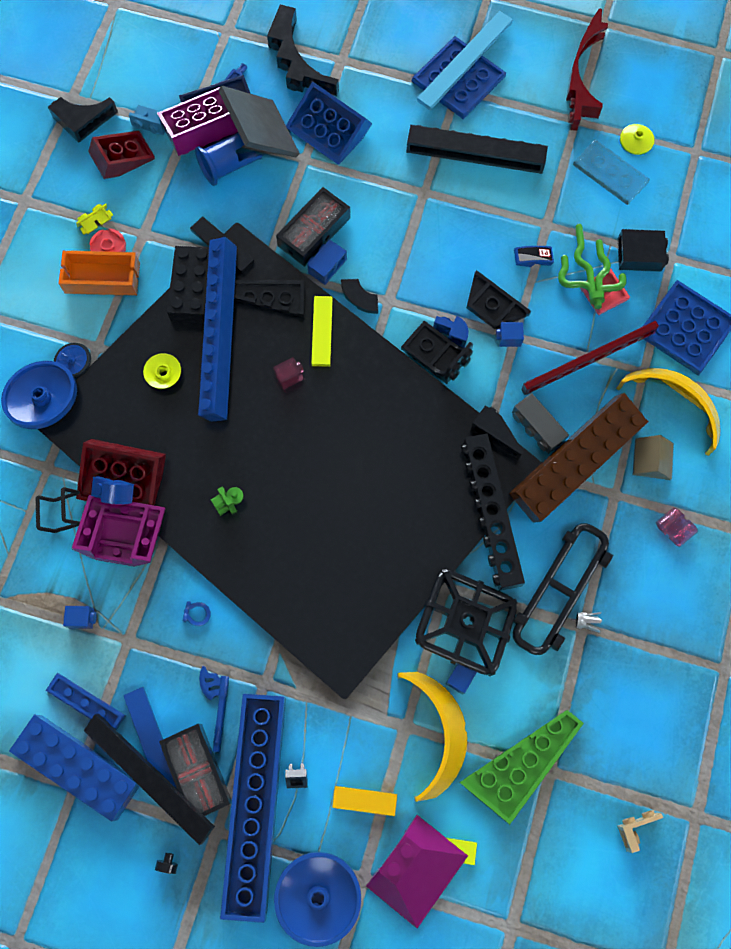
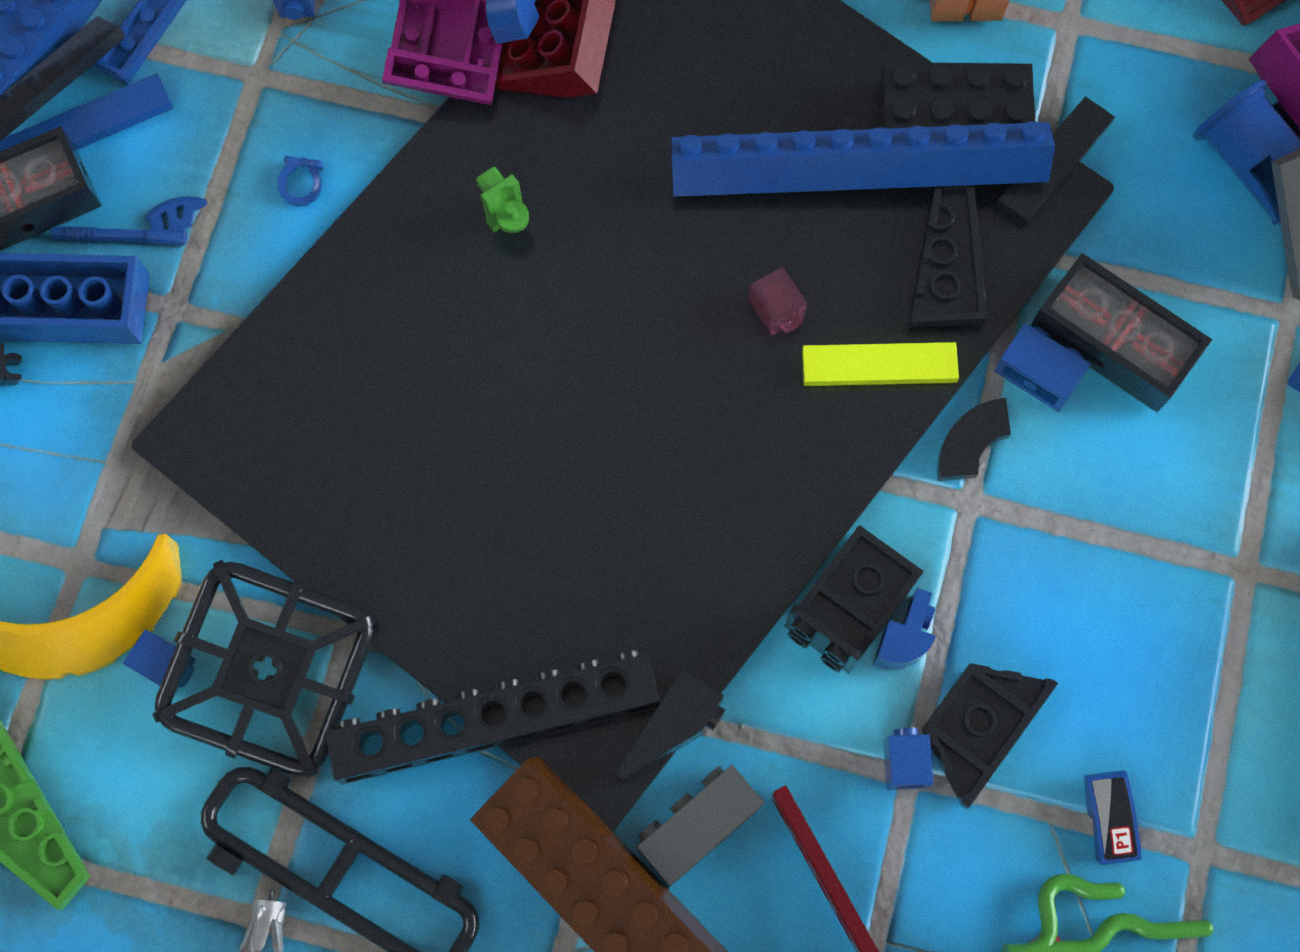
camera: 90 degrees right, 0 degrees up
neon yellow dish [143,353,181,389] -> none

